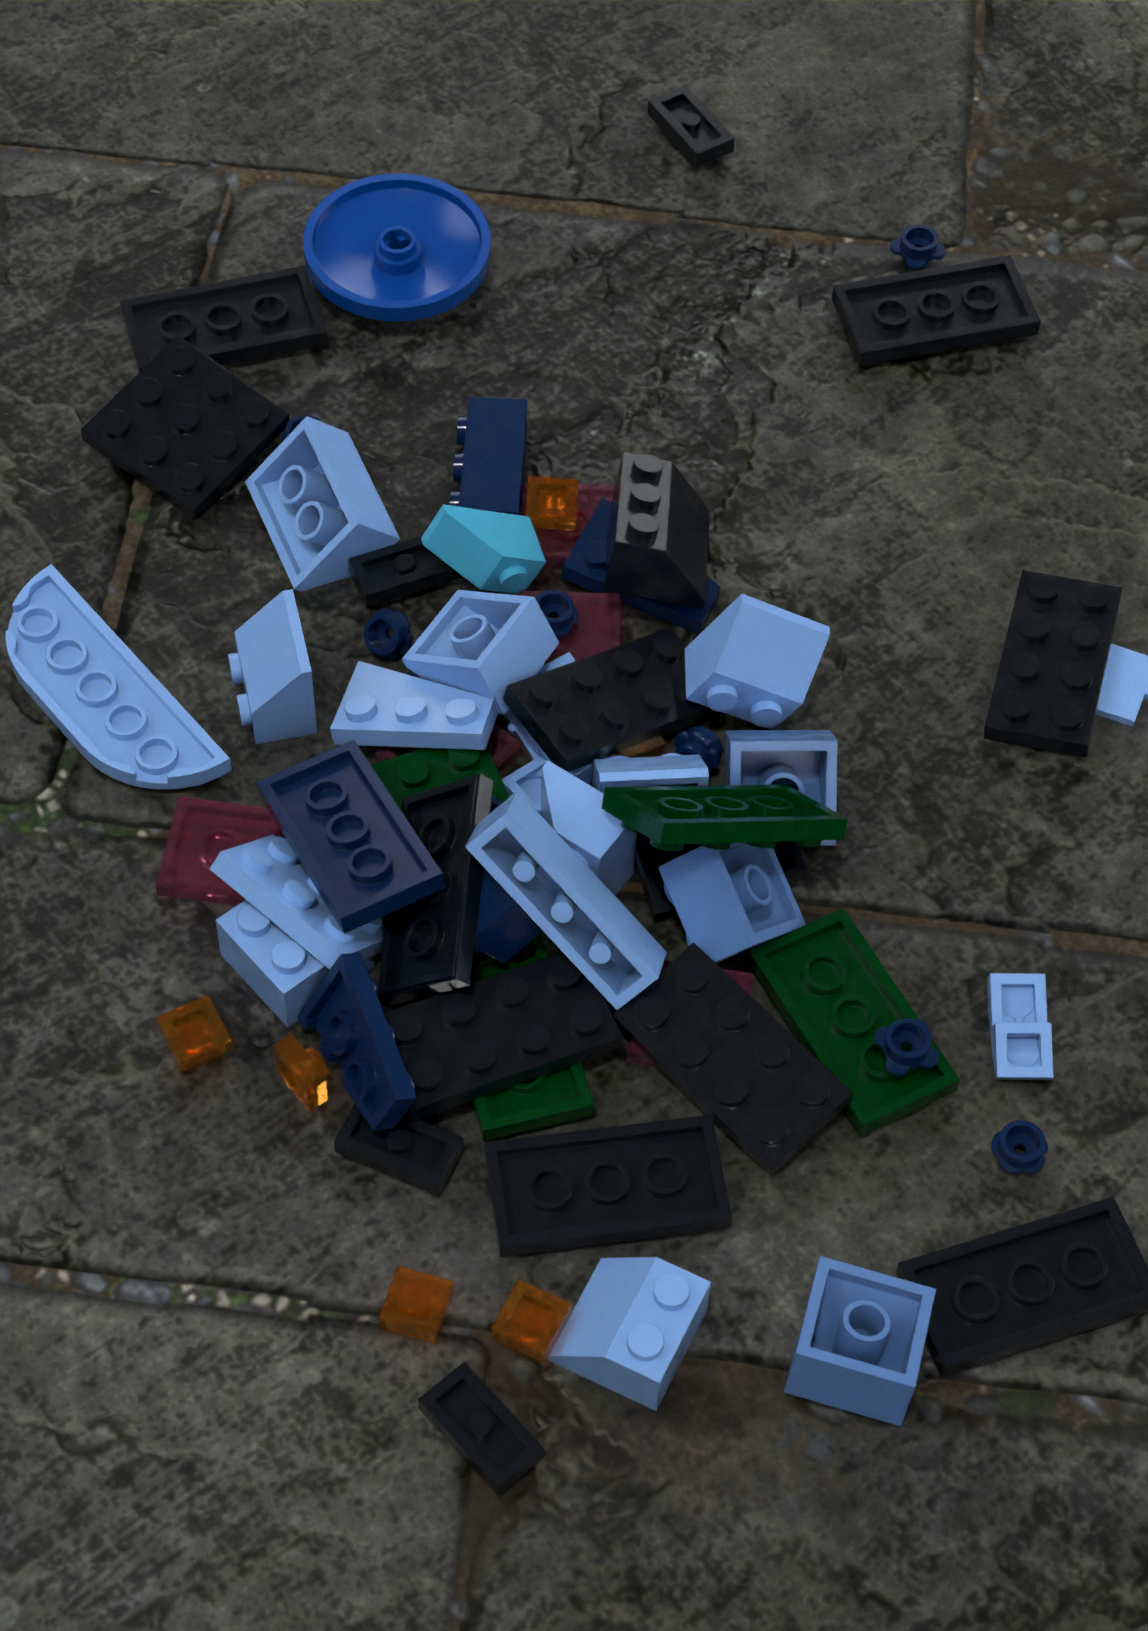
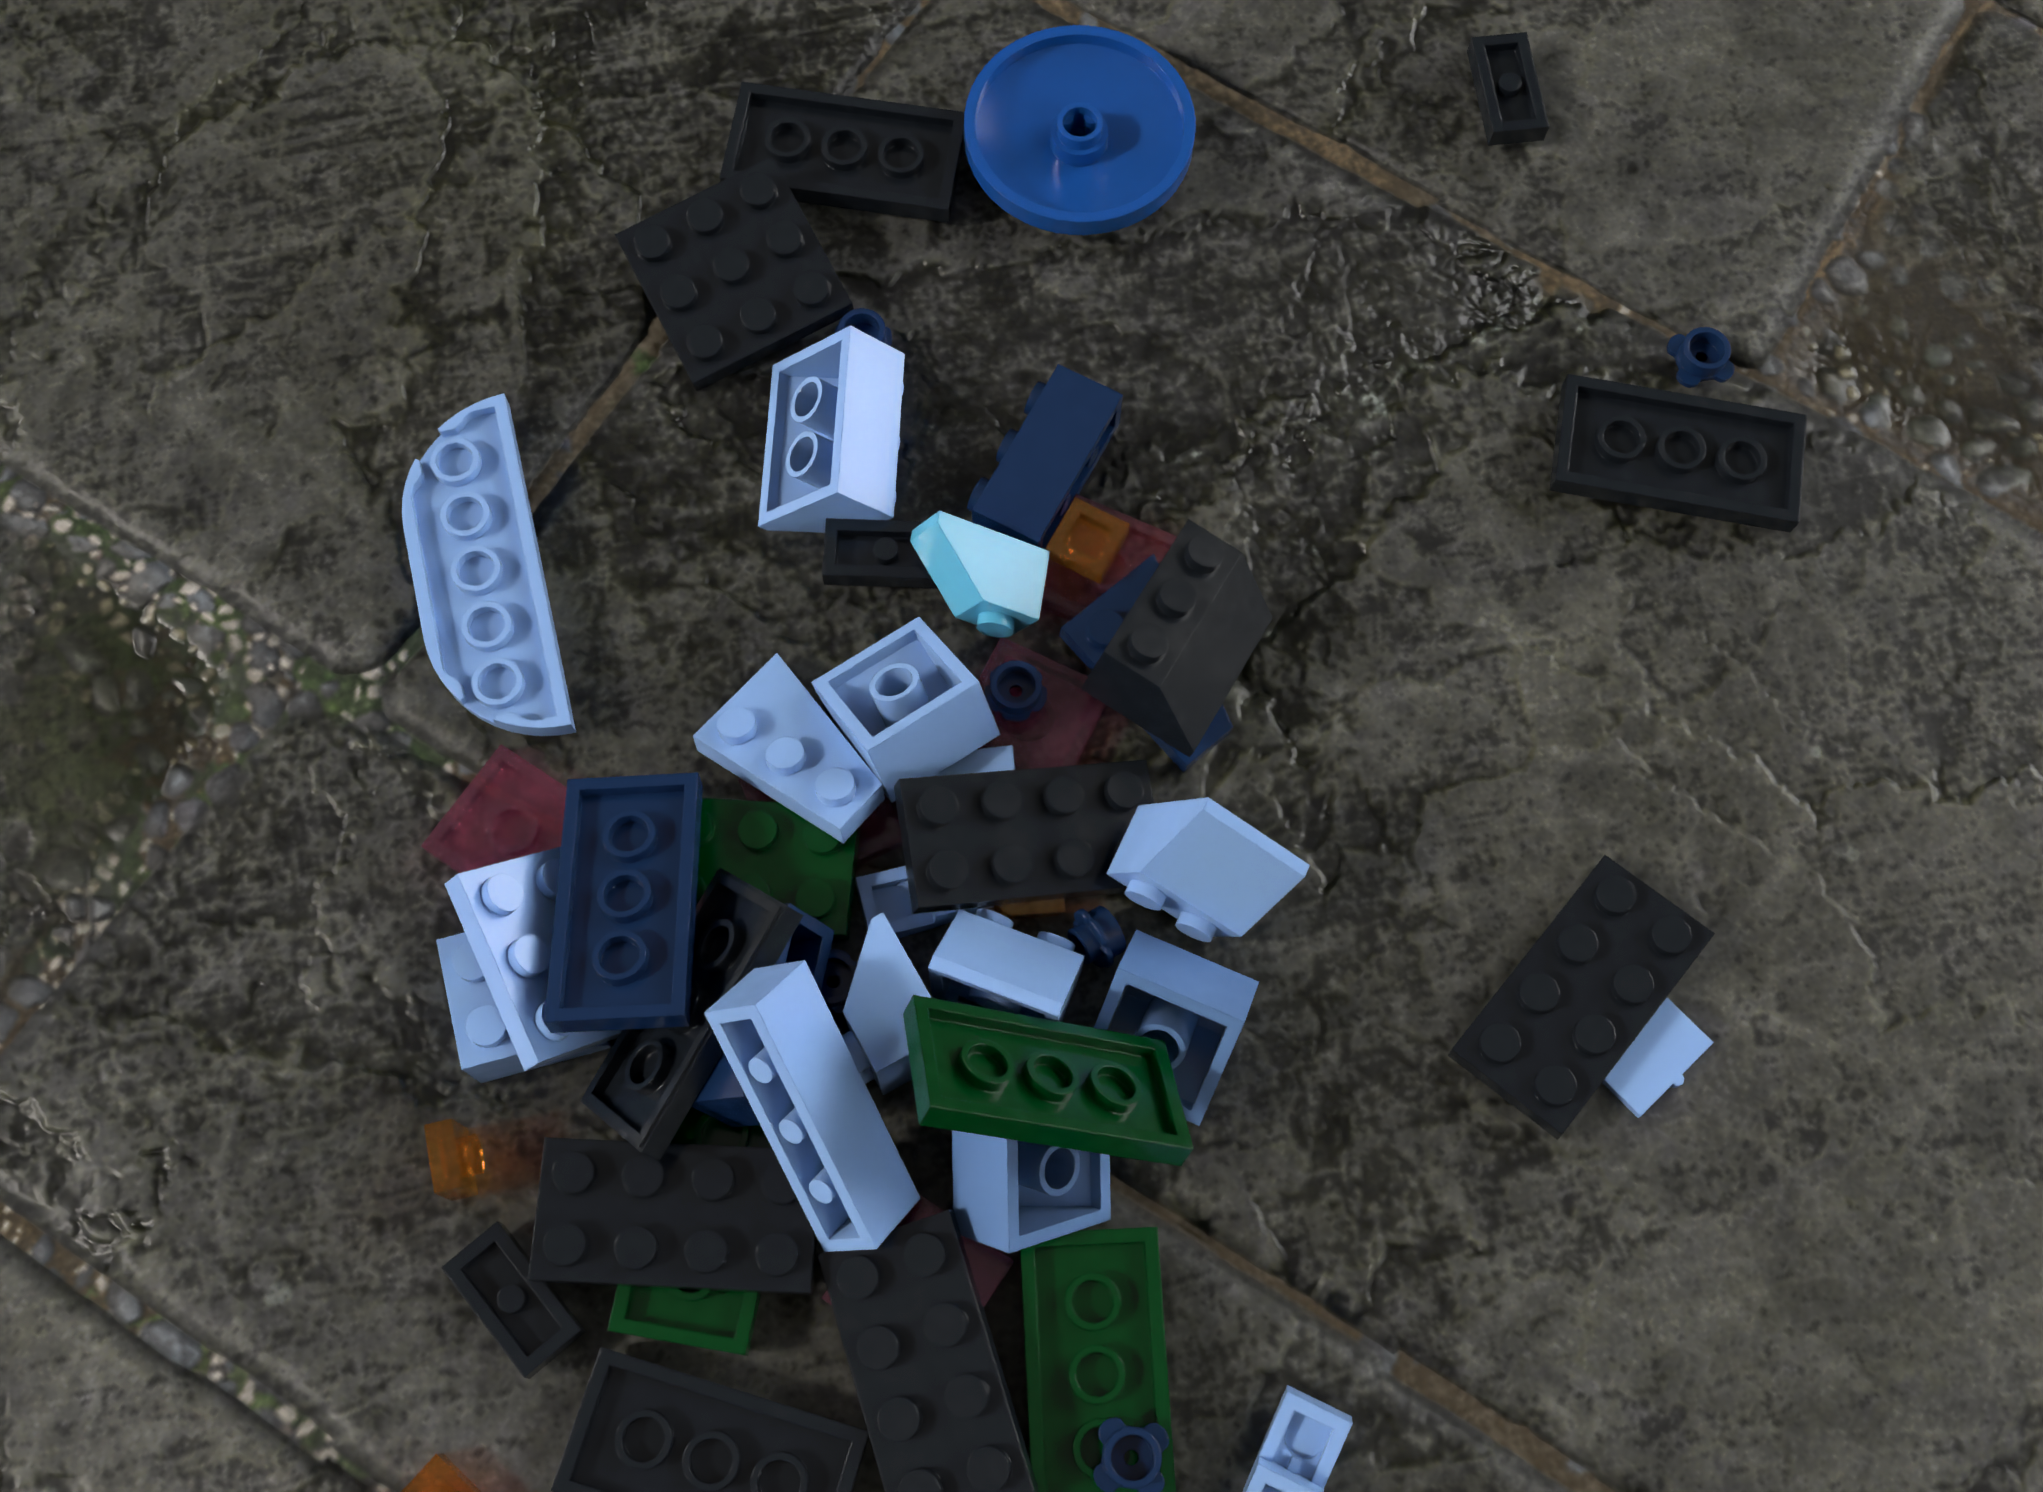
camera: 25 degrees right, 15 degrees up
clear orange plate [156,995,233,1072] -> none
light blue slope [228,589,317,745] -> none
dark blue wing [297,953,417,1131] -> none
dark blue plate [364,609,412,659] -> none

